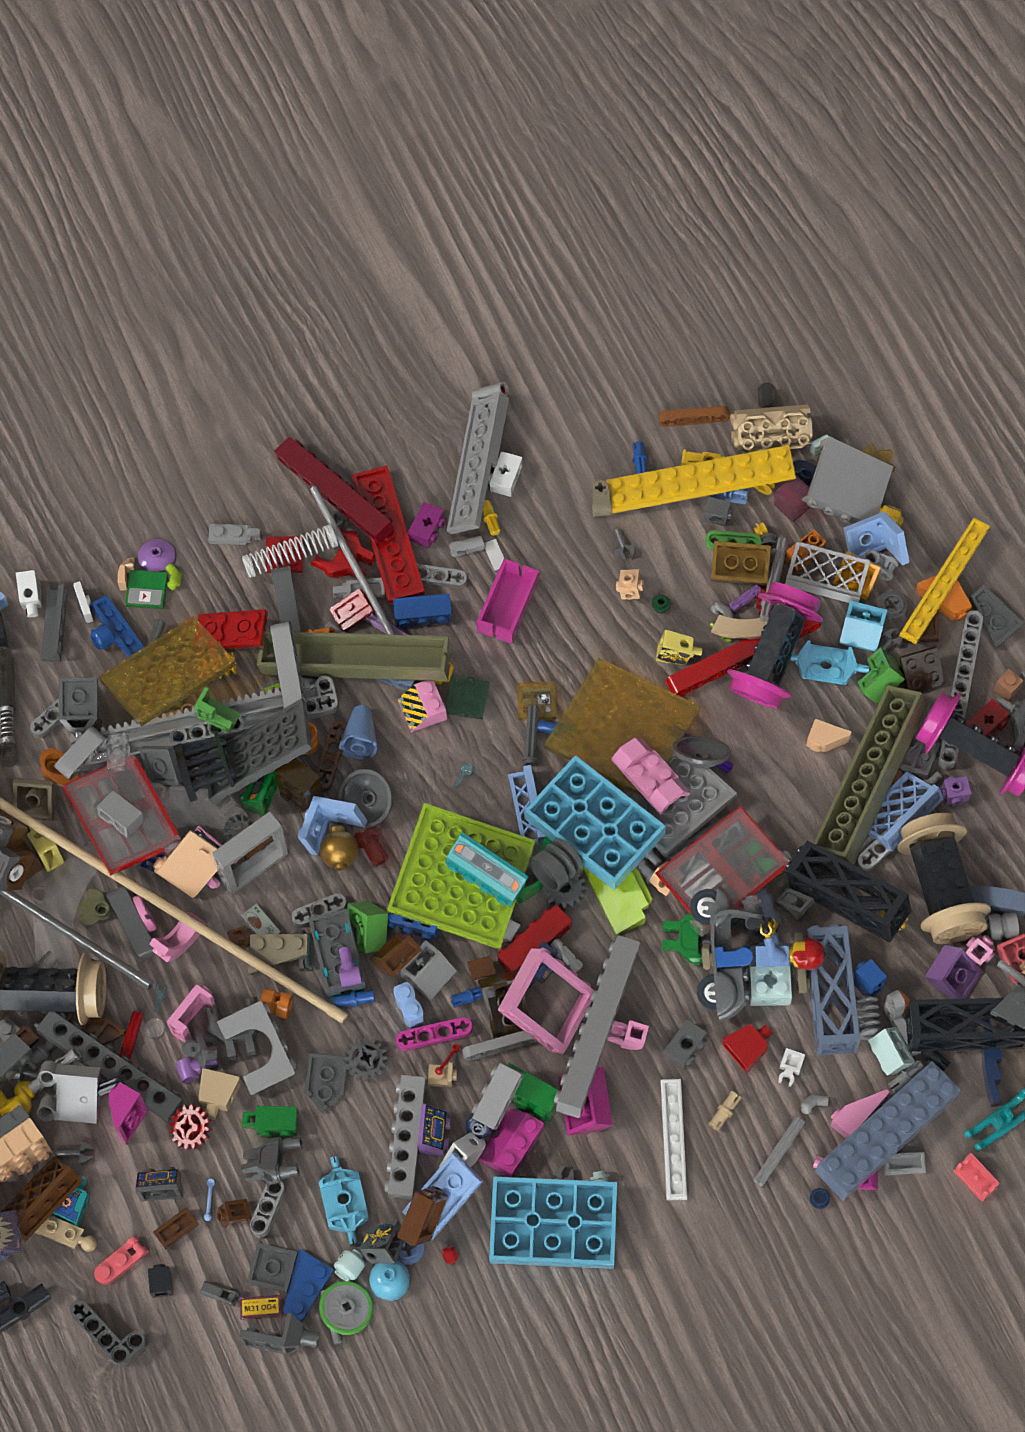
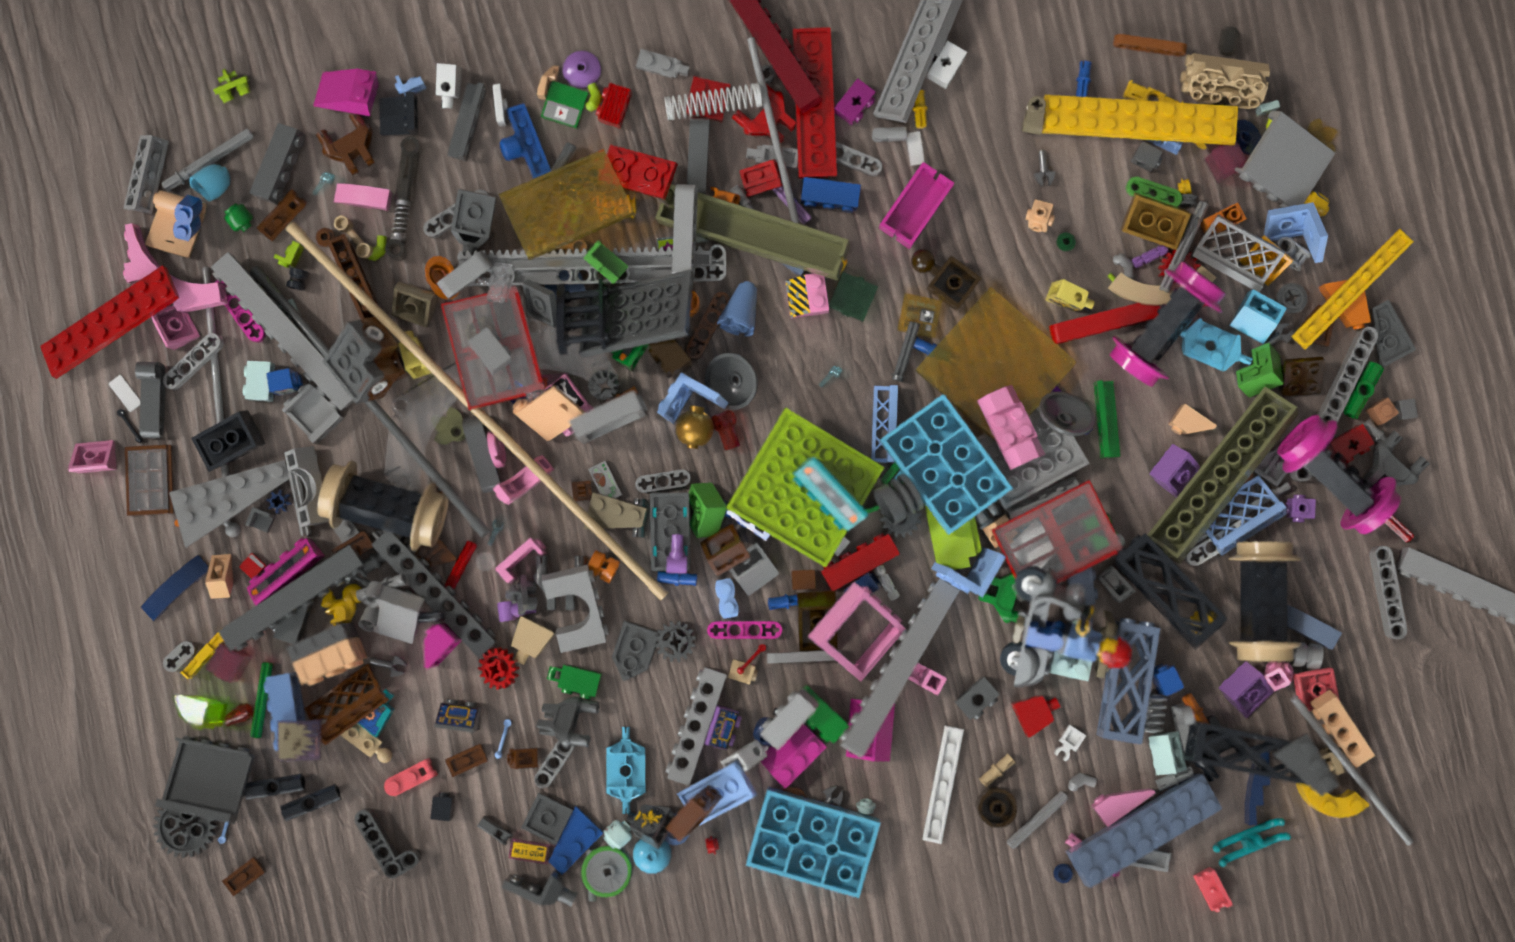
camera: 10 degrees right, 20 degrees up
none -> red brick [596,83,632,129]
none -> dark brown brick [911,249,982,312]
none -> light blue bracket [931,547,1006,597]
none -> dark brown brick [975,786,1017,828]
none -> green fence [1093,380,1121,459]
none -> medium lavender slope [1149,444,1201,498]
none -> green piece [1342,361,1384,419]

